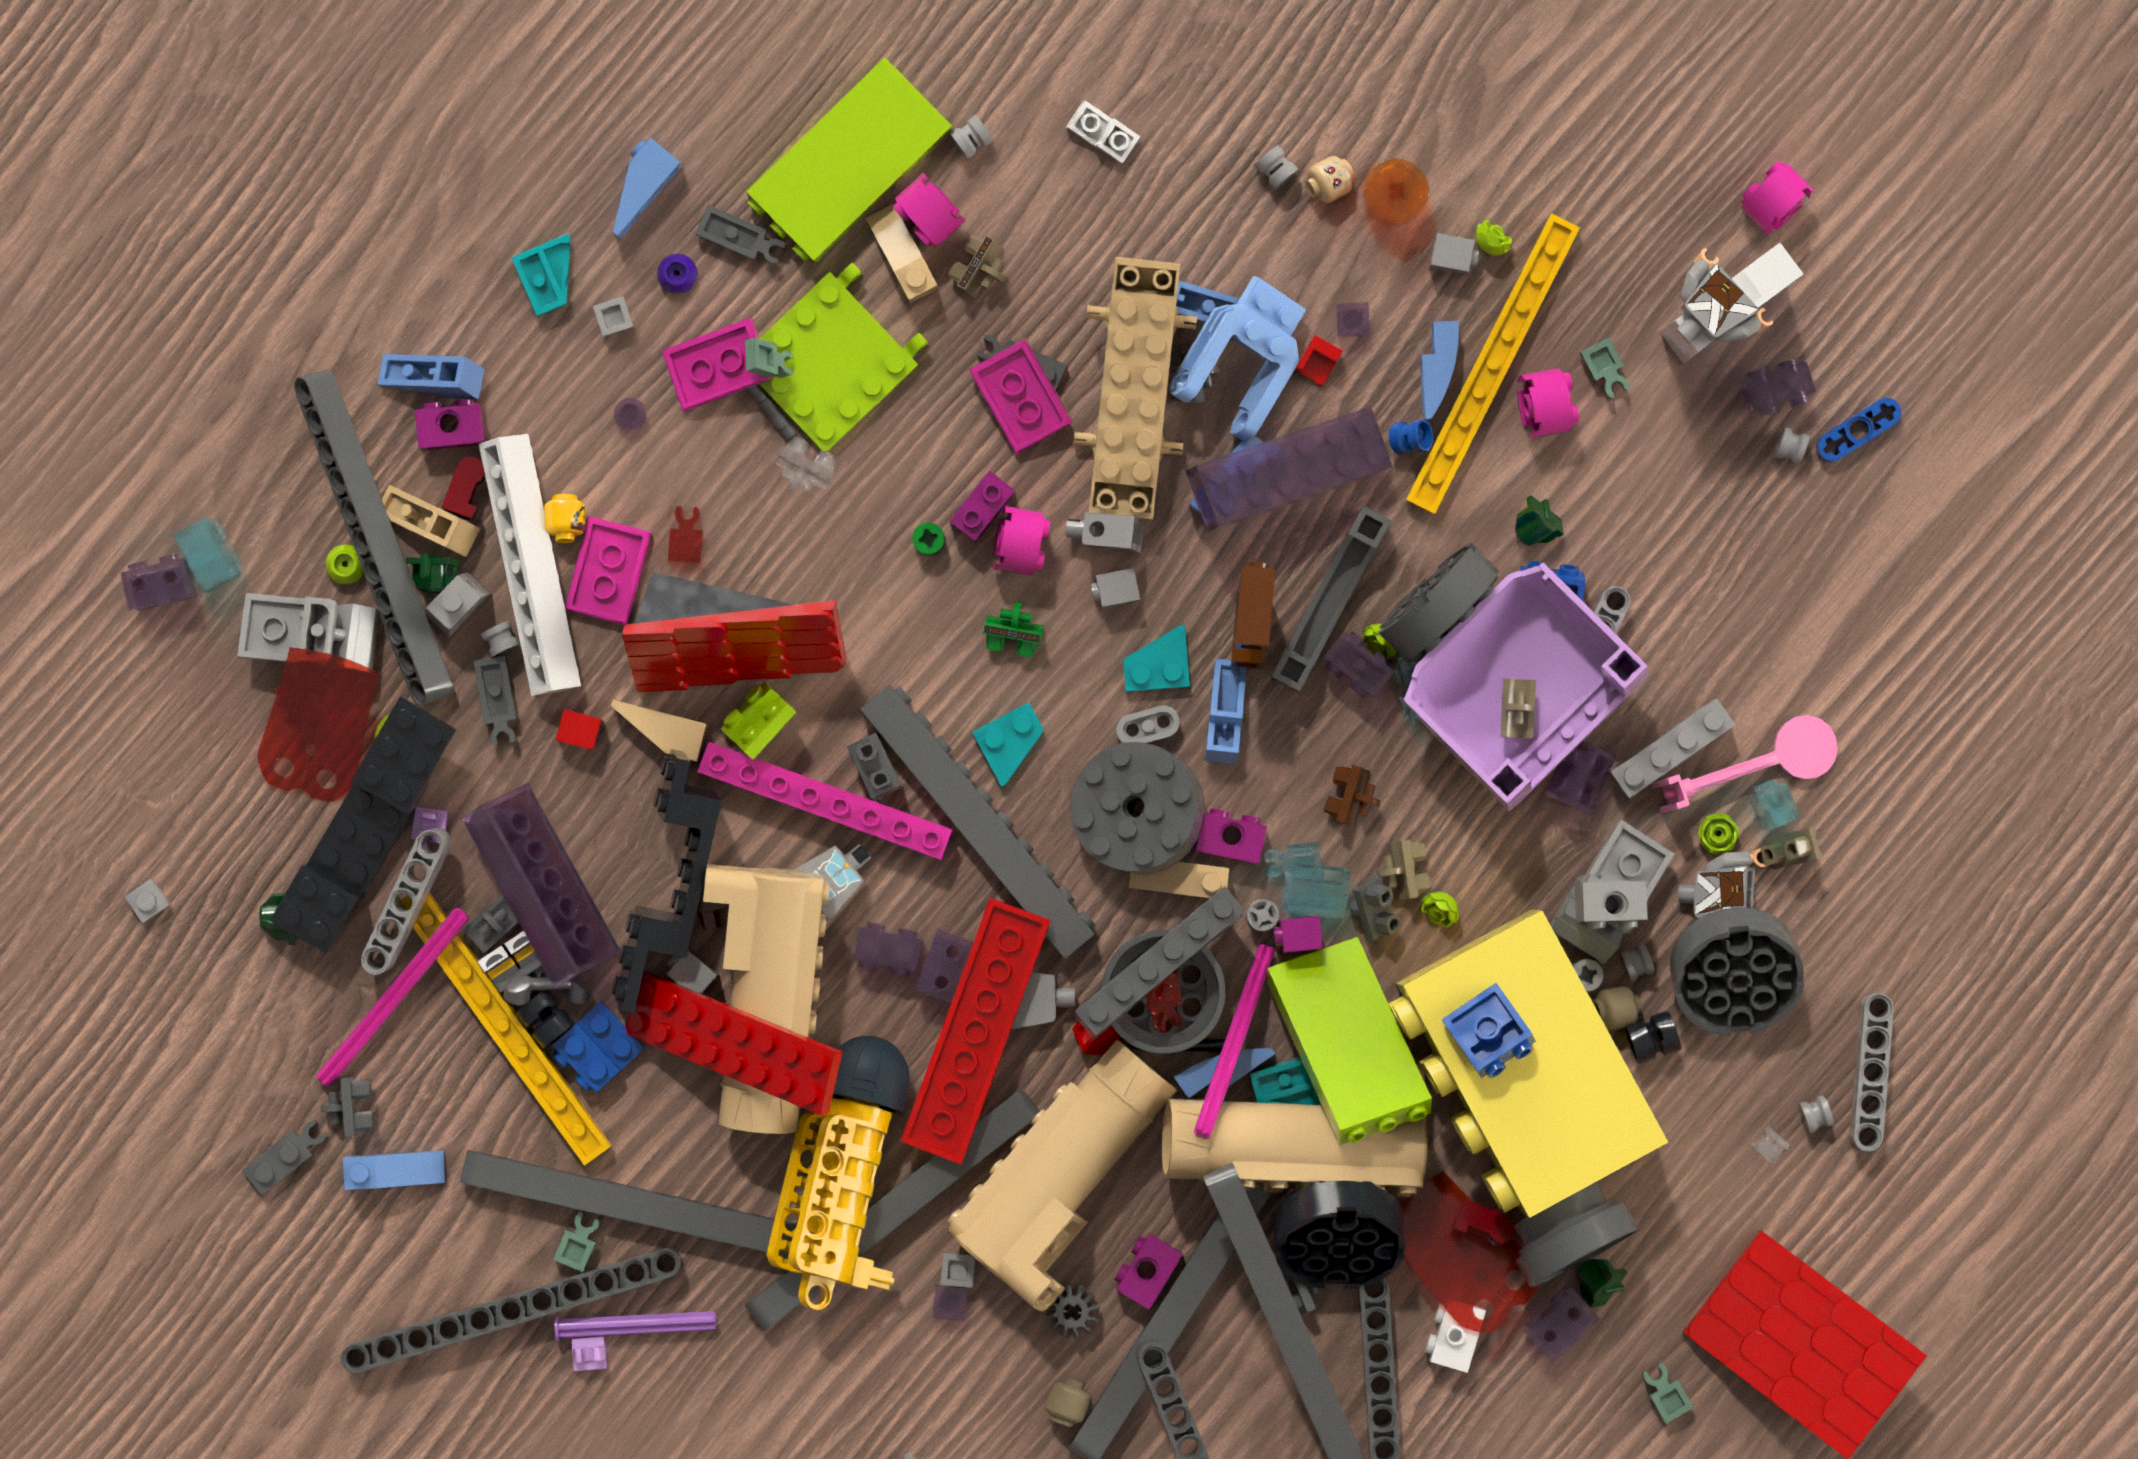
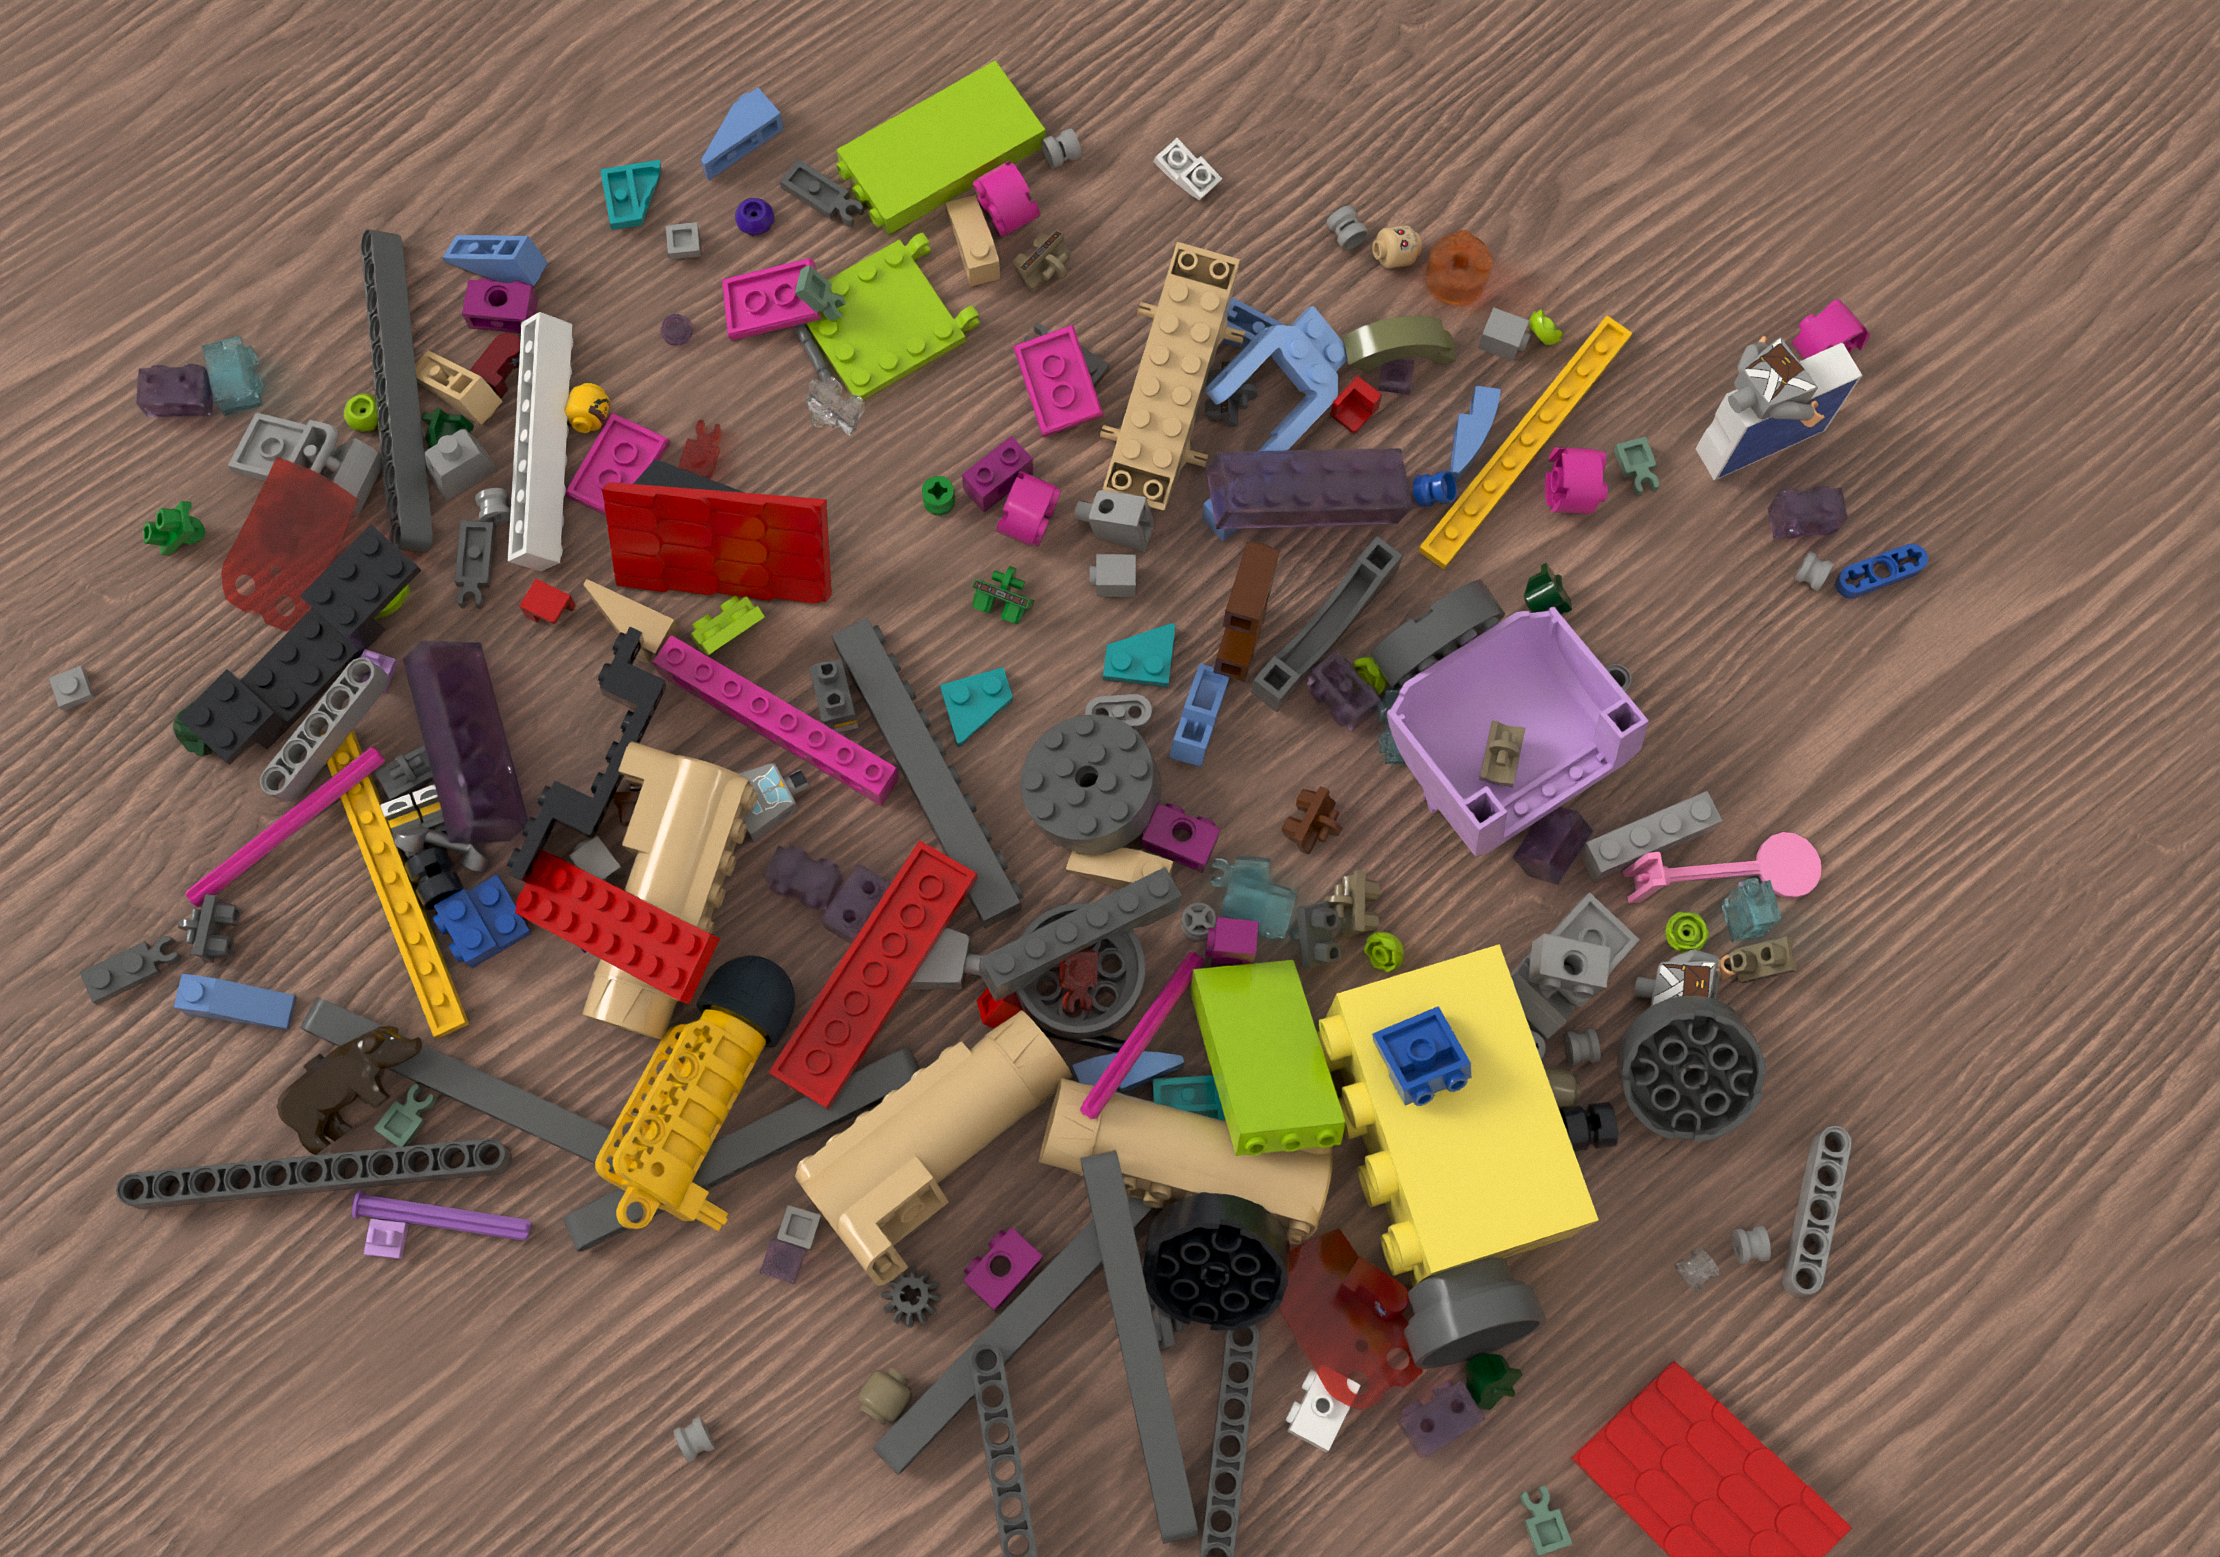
camera: 10 degrees right, 15 degrees down
none -> green hips [143,501,205,556]
none -> dark brown animal [276,1026,422,1155]
none -> olive arch [1343,316,1456,372]

